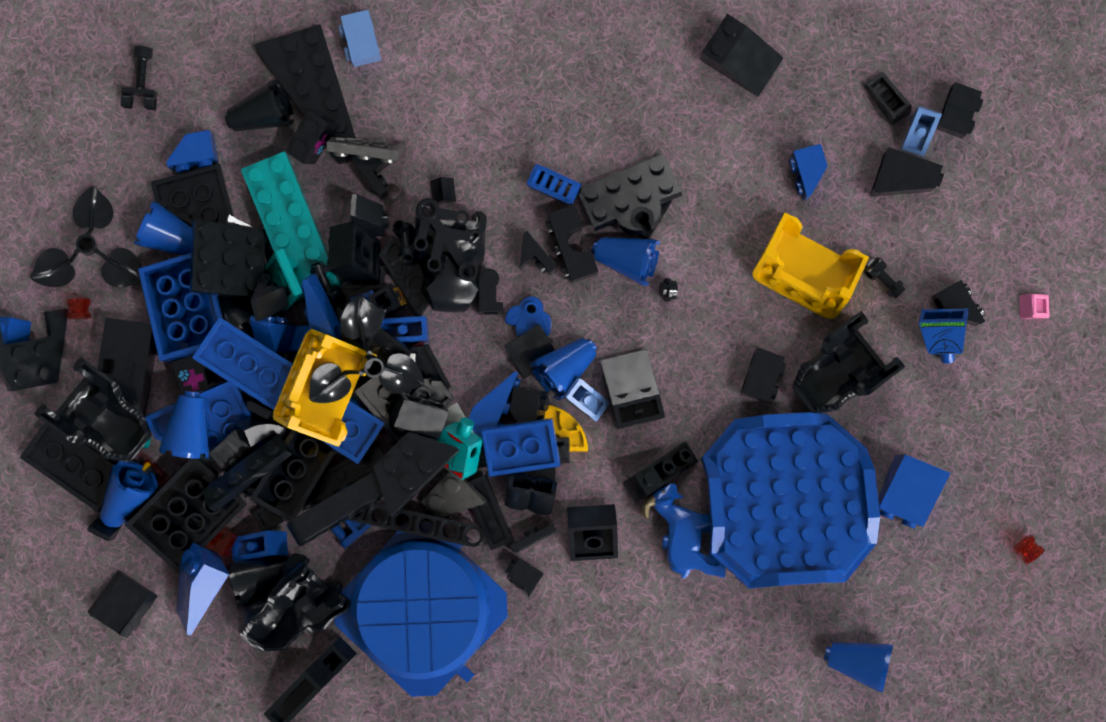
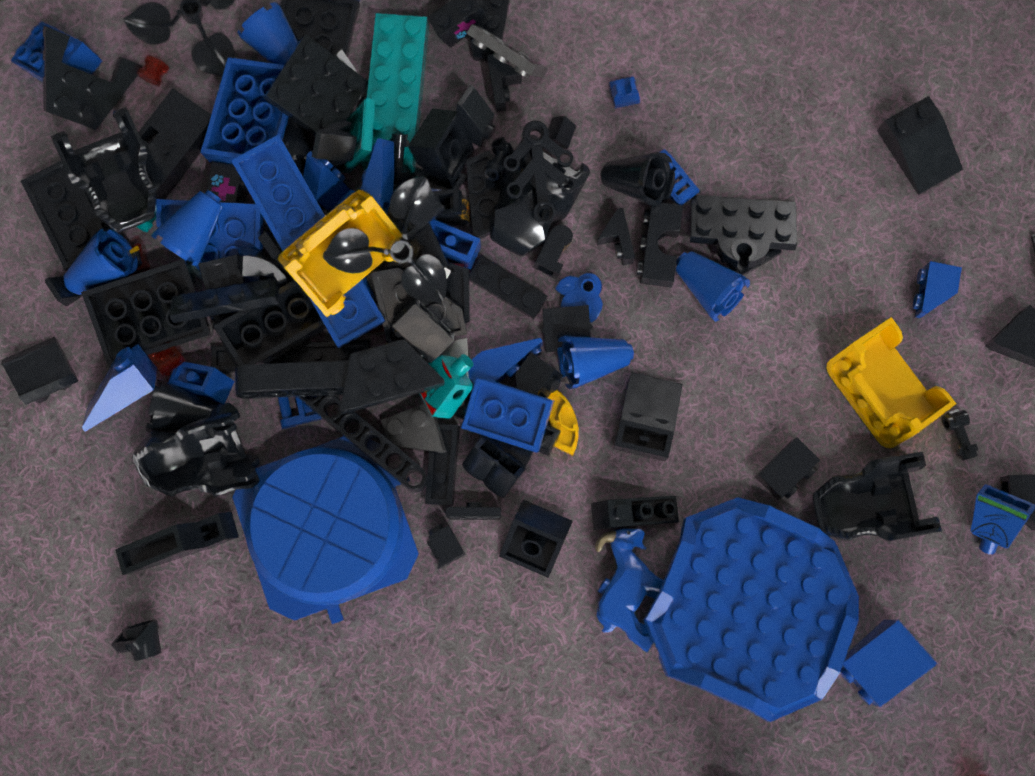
camera: 30 degrees right, 5 degrees down
medium blue slope [564,377,611,422] -> none
black plate [659,278,678,302] -> none
none -> black plate [469,256,548,319]
none -> black cone [600,152,675,206]
none -> blue tile [609,76,640,109]

